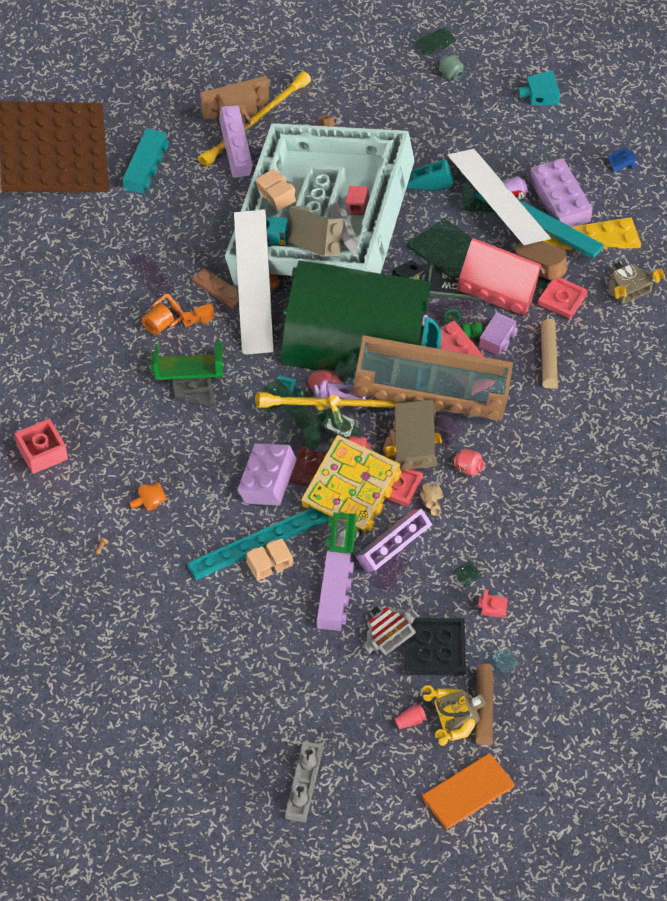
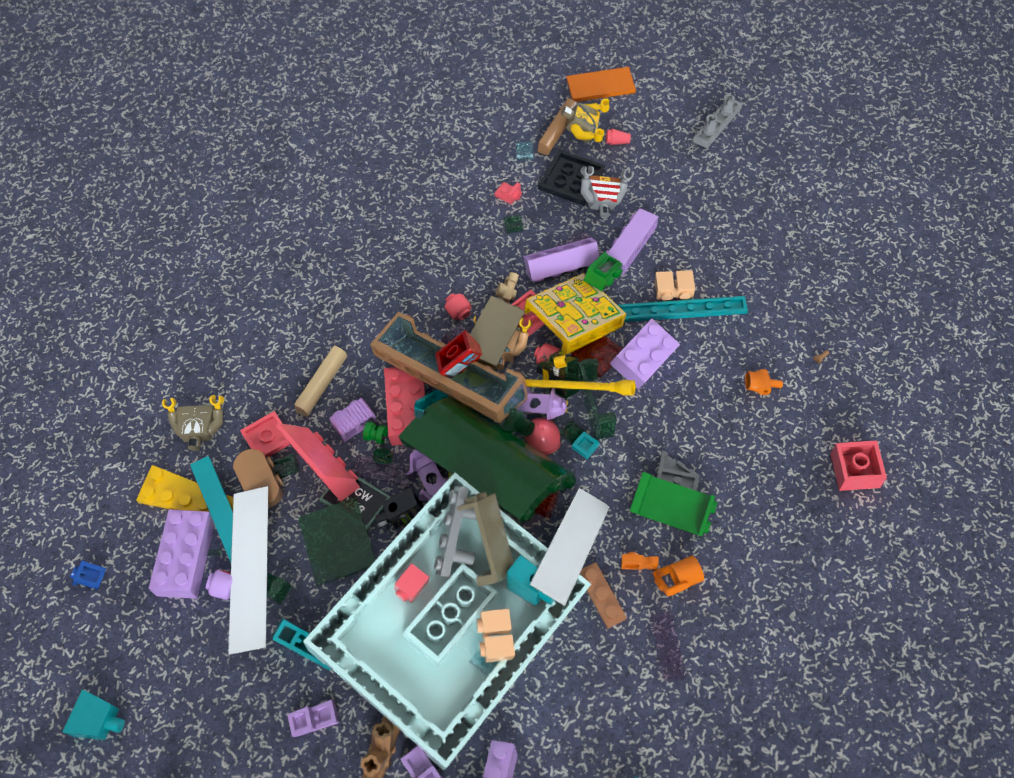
camera: 150 degrees left, 5 degrees up
none -> red slope [435,330,482,378]

